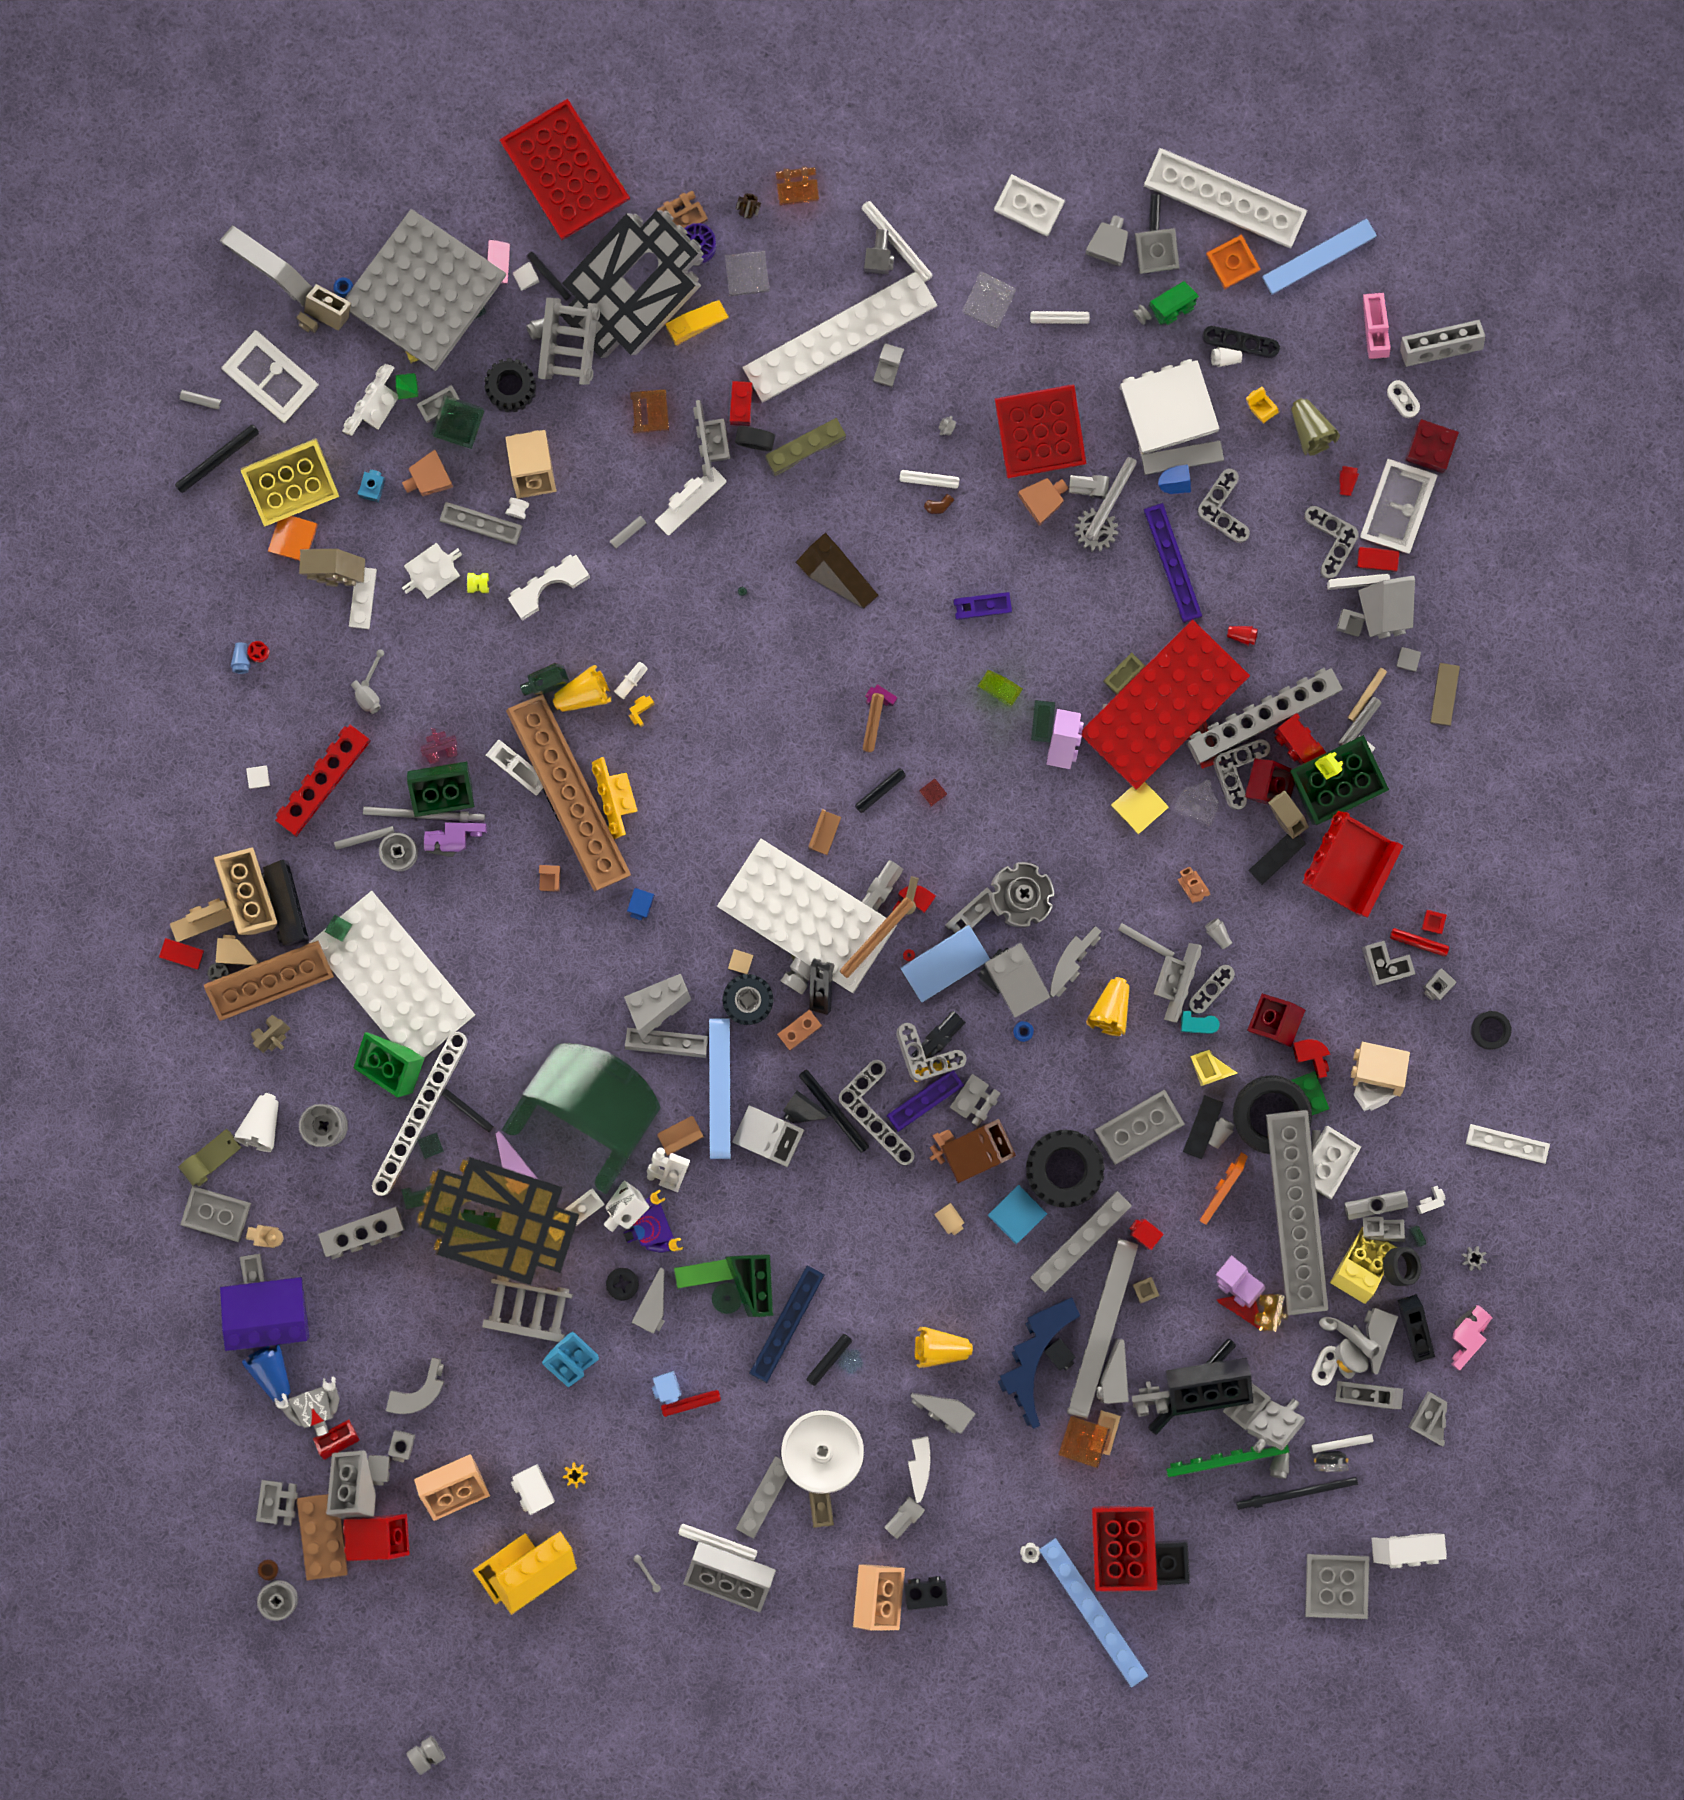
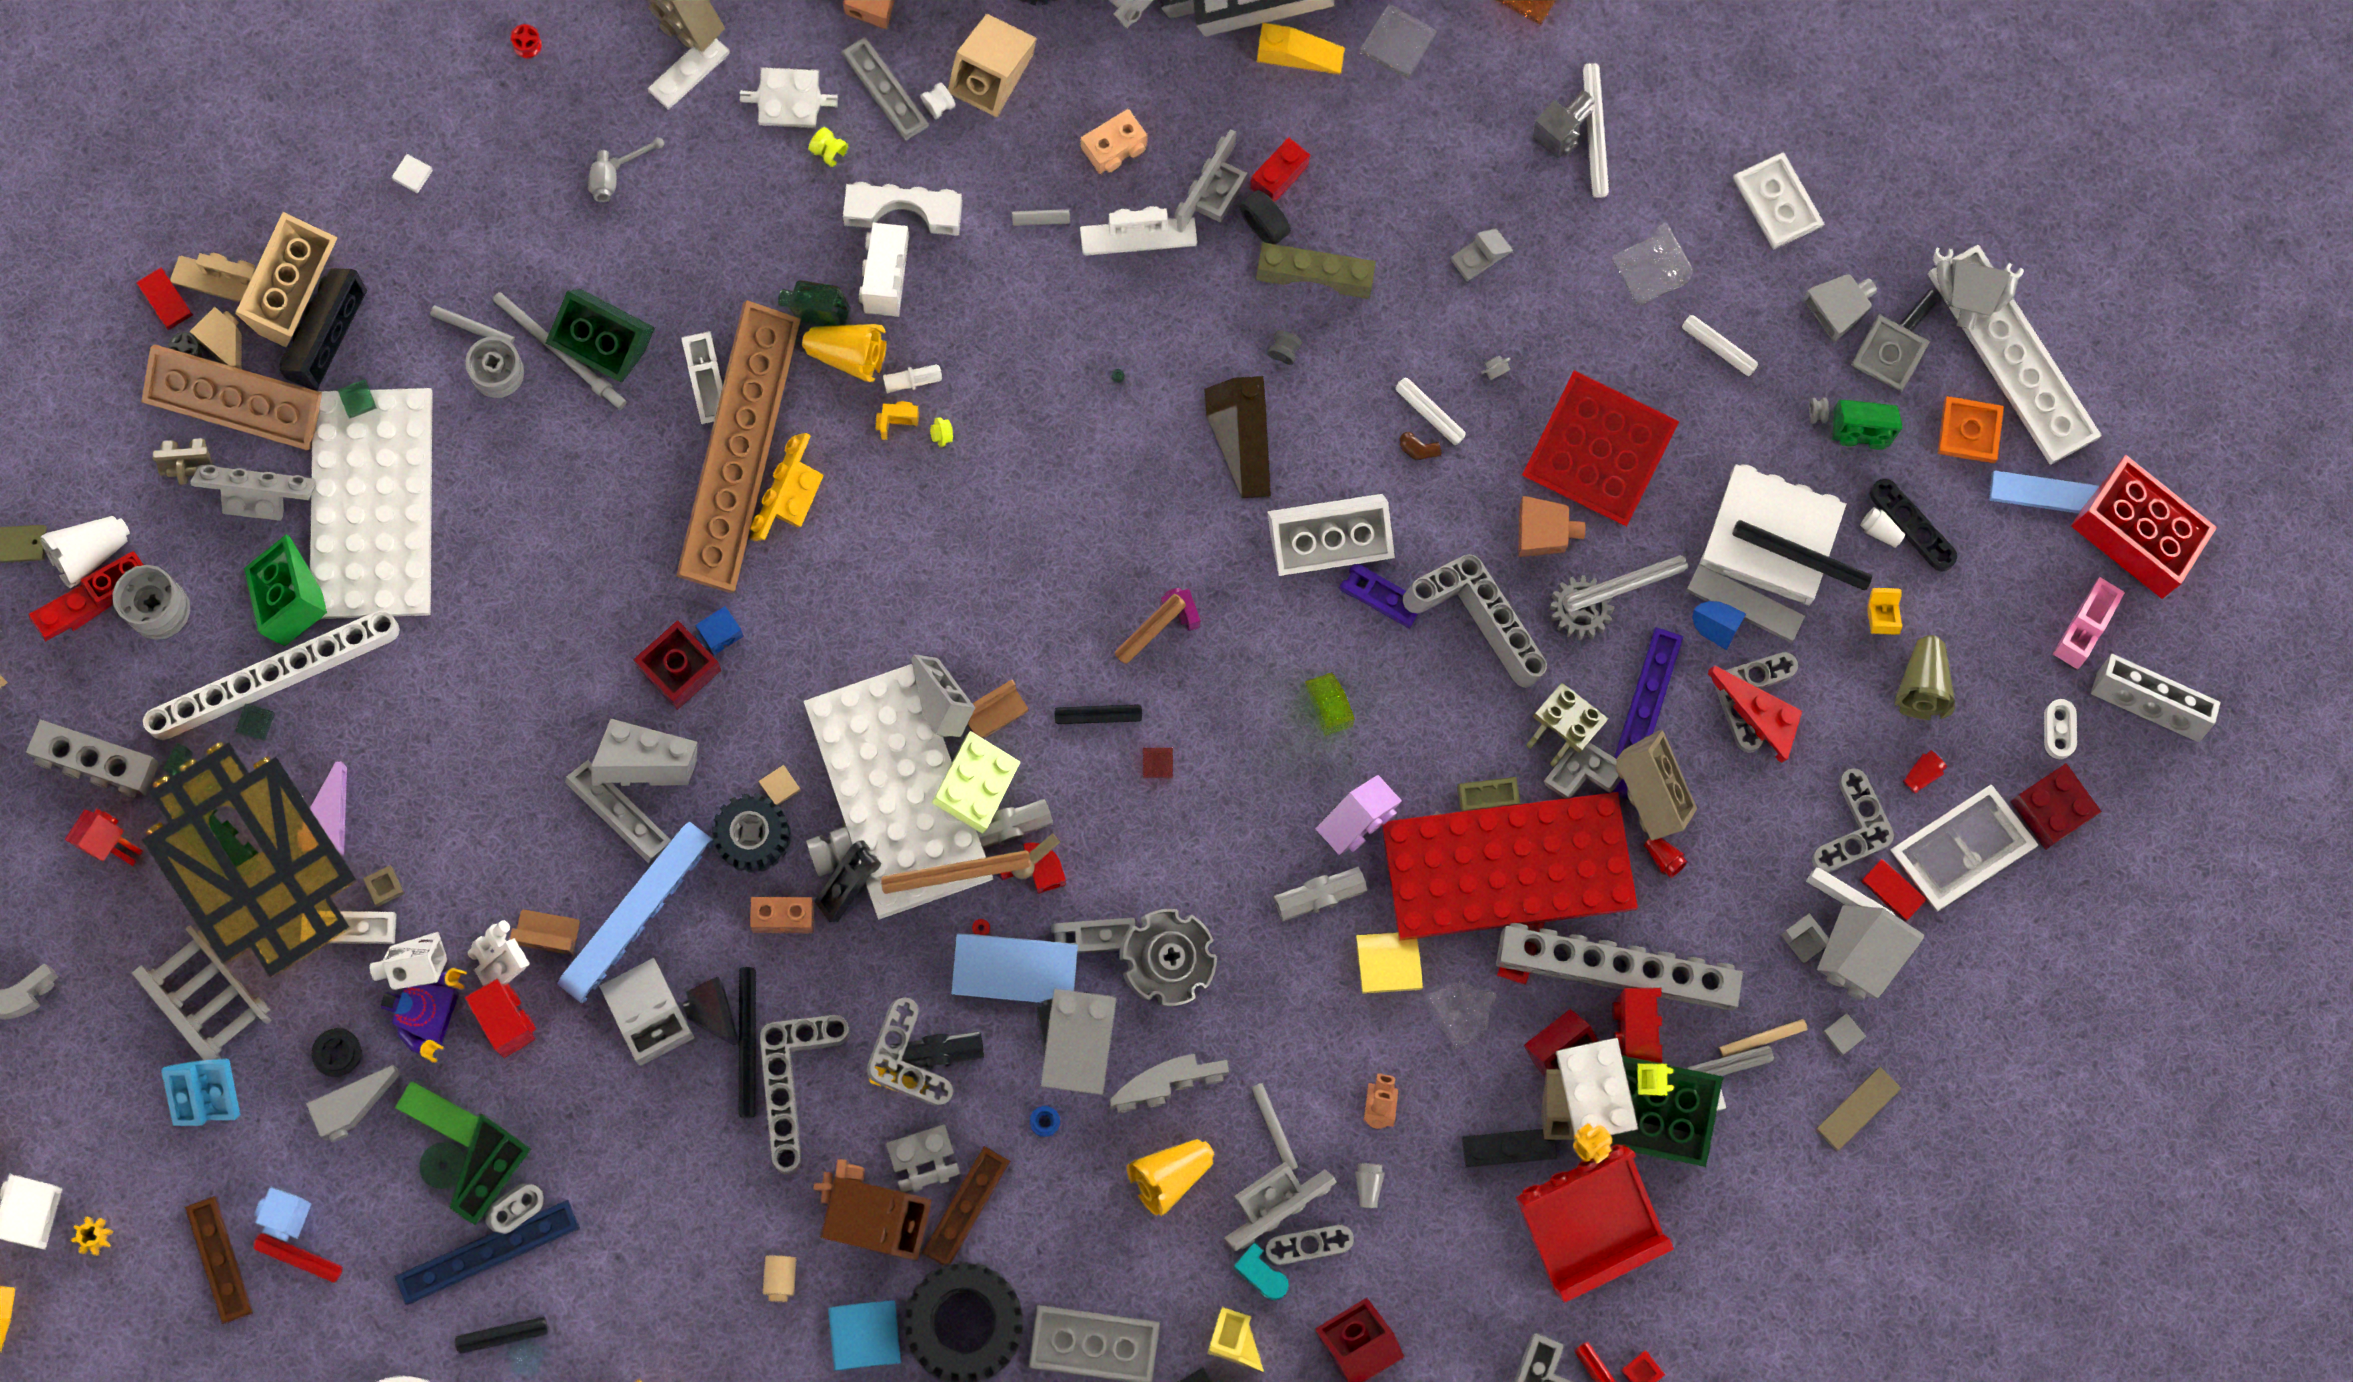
camera: 35 degrees right, 10 degrees down
medium blue cone [230,642,251,674] -> none
red brick [275,724,371,837] -> none
clear pink hips [421,728,458,764] -> none
medium lavender plate [424,823,487,857] -> none
black bar [442,1089,494,1133] -> none
clear green windscreen [502,1043,661,1195] -> none
nougat panel [539,865,561,892] -> none
clear orange plate [630,389,669,433] -> none
white plate [743,272,937,403] -> none
dark purple tile [886,1070,964,1132] -> none
clear green tile [1031,700,1055,743] -> none
light grey piece [1069,475,1109,499] -> none
light grey beam [1213,739,1270,810] -> none
none -> red slope [28,551,144,642]
none -> red brick [64,808,143,866]
none -> reddish brown tile [185,1196,253,1325]
none -> light grey bracket [191,465,316,521]
none -> dark tan plate [363,865,405,907]
none -> red brick [465,979,537,1058]
none -> light grey plate [485,1183,544,1233]
none -> dark red brick [633,620,722,710]
none -> white wedge [859,223,909,316]
none -> light grey slope [911,654,975,737]
none -> reddish brown tile [922,1146,1010,1266]
none -> neon yellow plate [930,417,953,447]
none -> yellowish green plate [931,731,1020,834]
none -> light nougat brick [1081,109,1147,174]
none -> dark grey wheel [1267,330,1302,365]
none -> white slope [1267,494,1395,576]
none -> light grey piece [1274,867,1367,922]
none -> light grey beam [1403,554,1547,688]
none -> plate [1526,683,1608,767]
none -> light grey plate [1544,742,1621,799]
none -> white plate [1556,1038,1638,1135]
none -> yellow gear [1573,1123,1612,1163]
none -> dark tan slope [1616,729,1697,841]
none -> wing [1708,665,1802,763]
none -> black axle [1732,520,1872,590]
none -> light grey torso [1933,248,2023,330]
none -> red slope [2071,455,2217,599]

